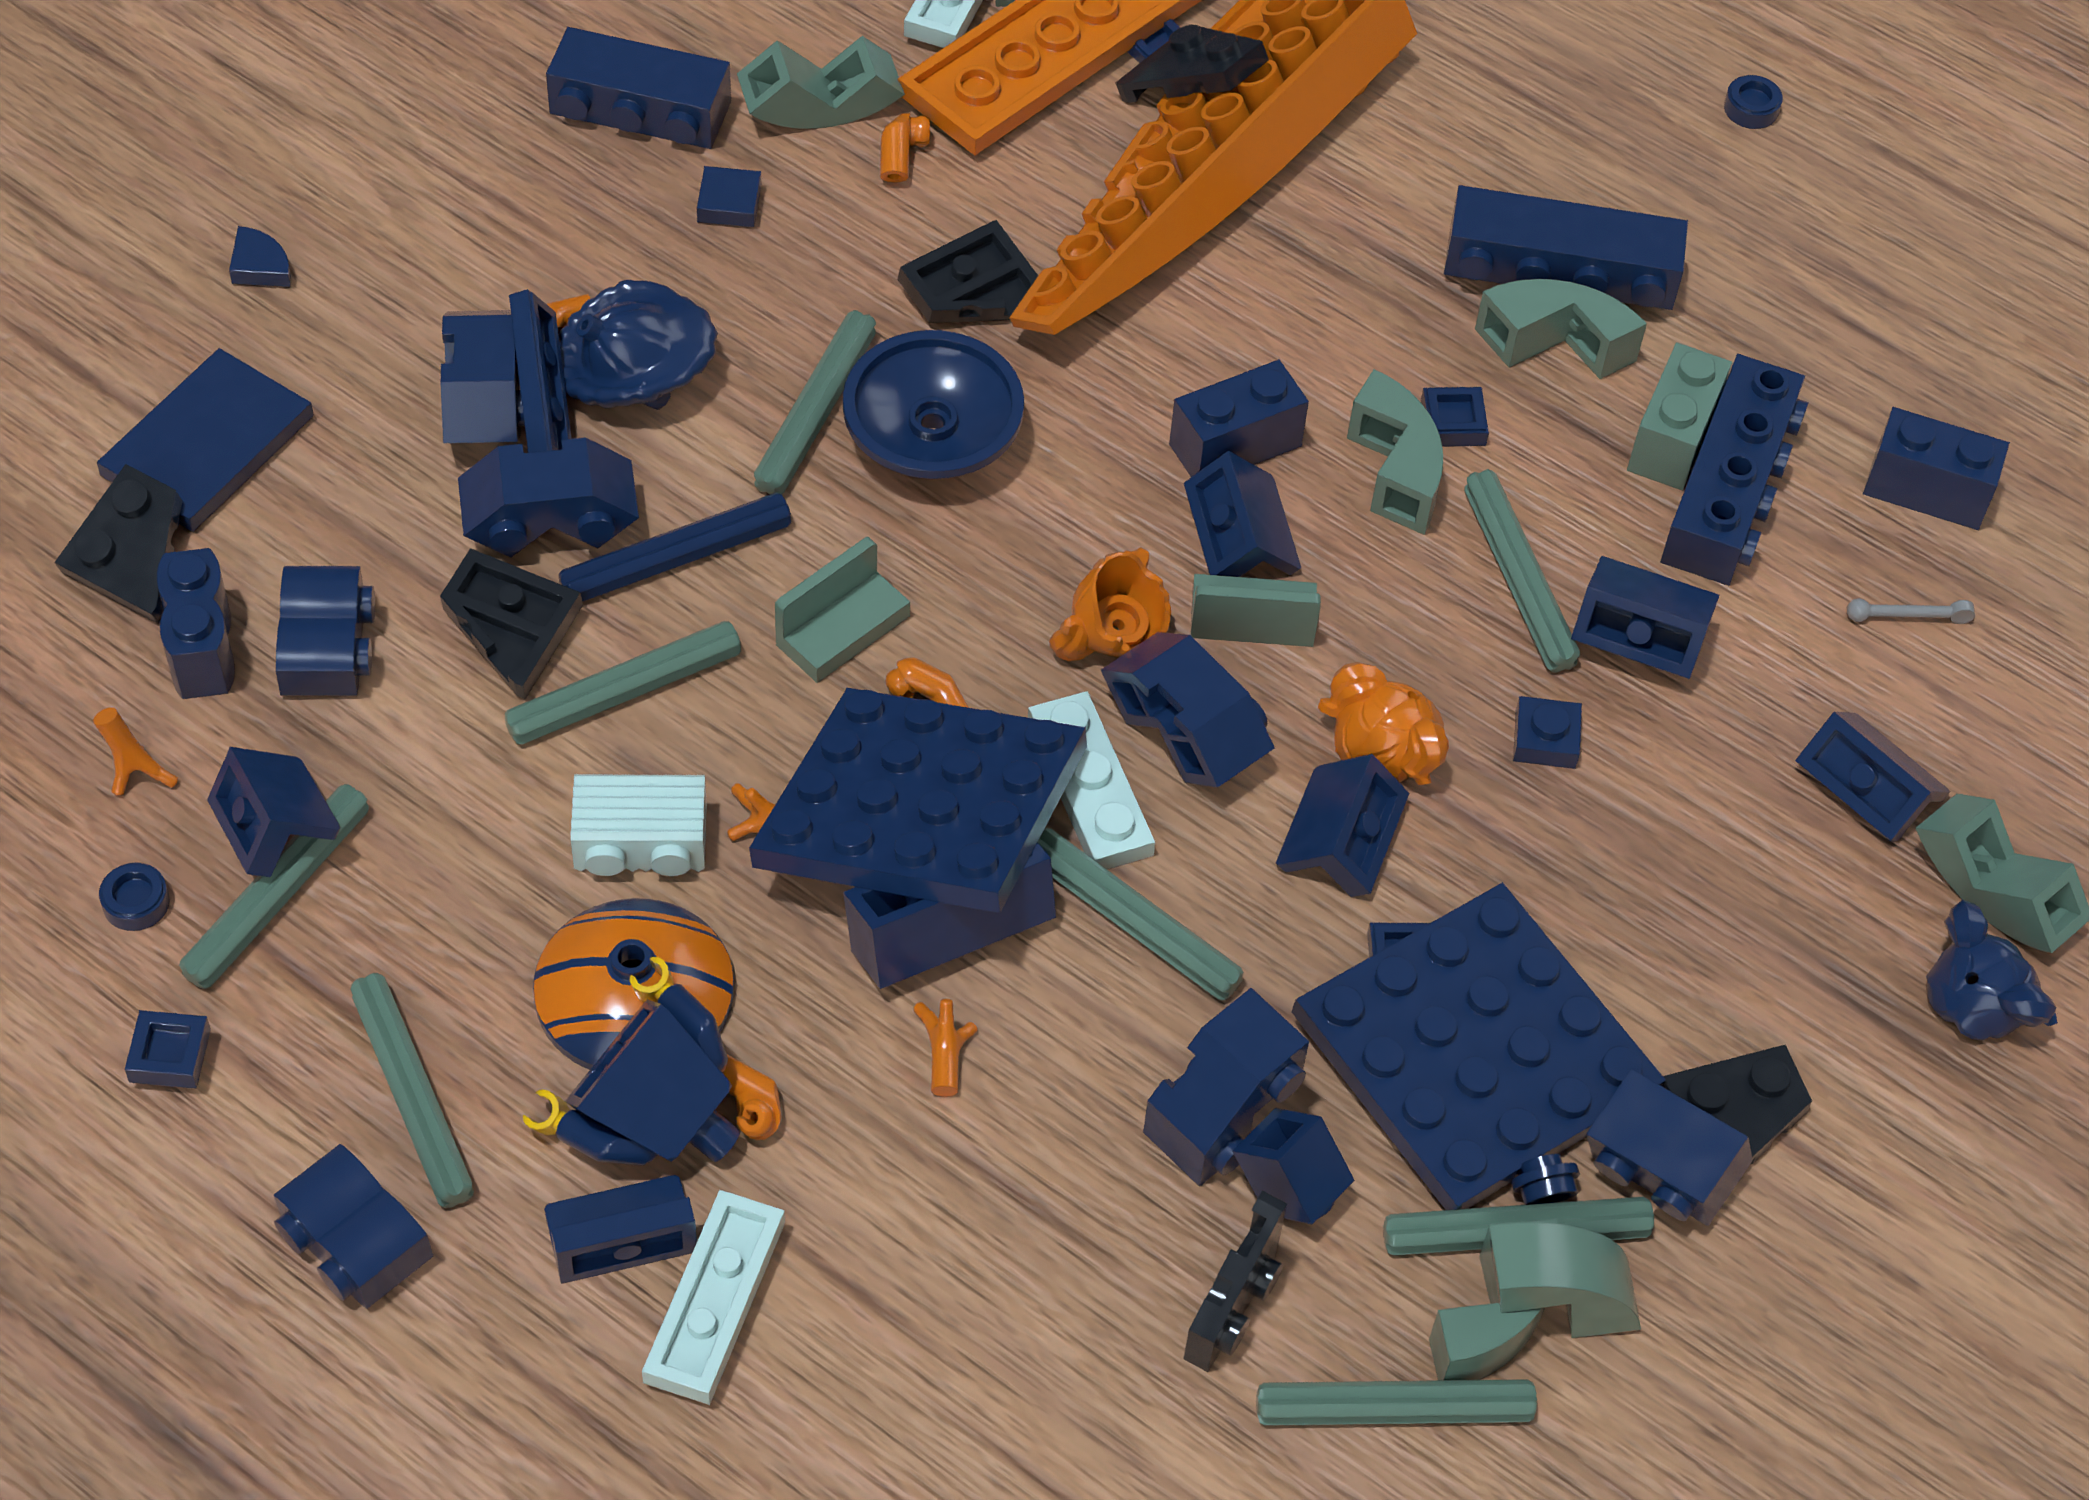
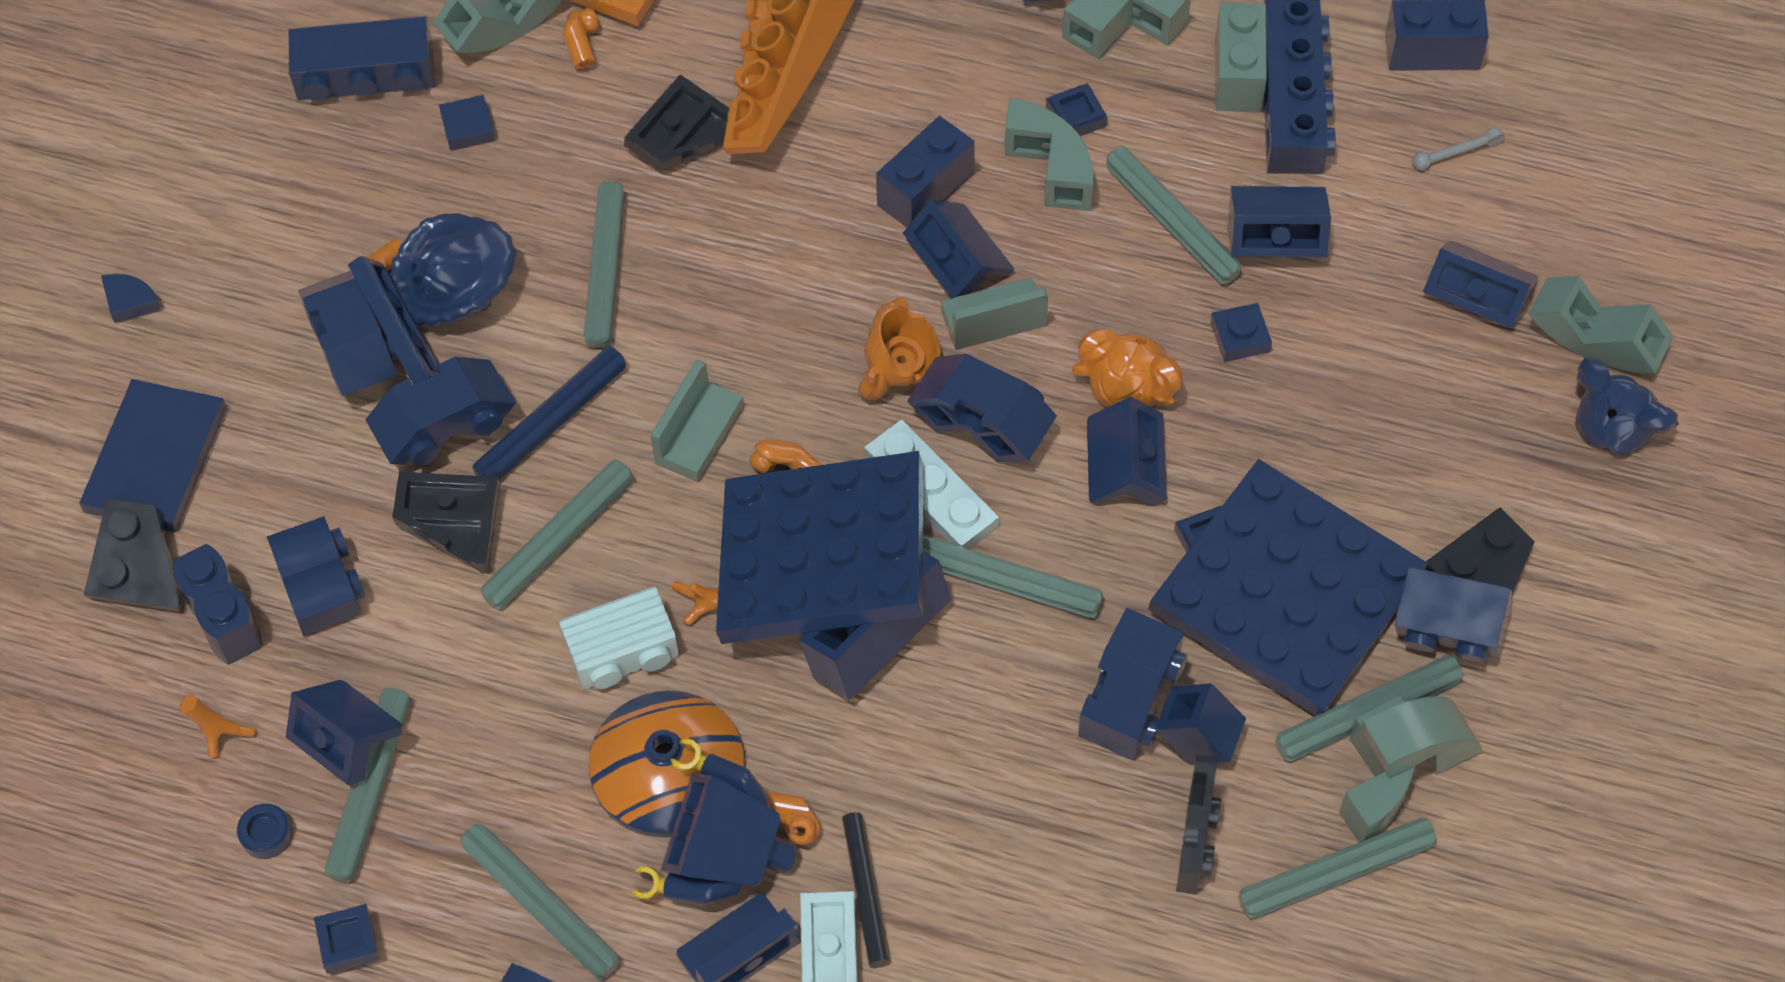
camera: 15 degrees left, 5 degrees up
dark blue dish [843,330,1024,479] -> none
orange bar [913,999,977,1097] -> none
dark blue plate [1511,1154,1580,1205] -> none
none -> black bar [842,812,890,968]

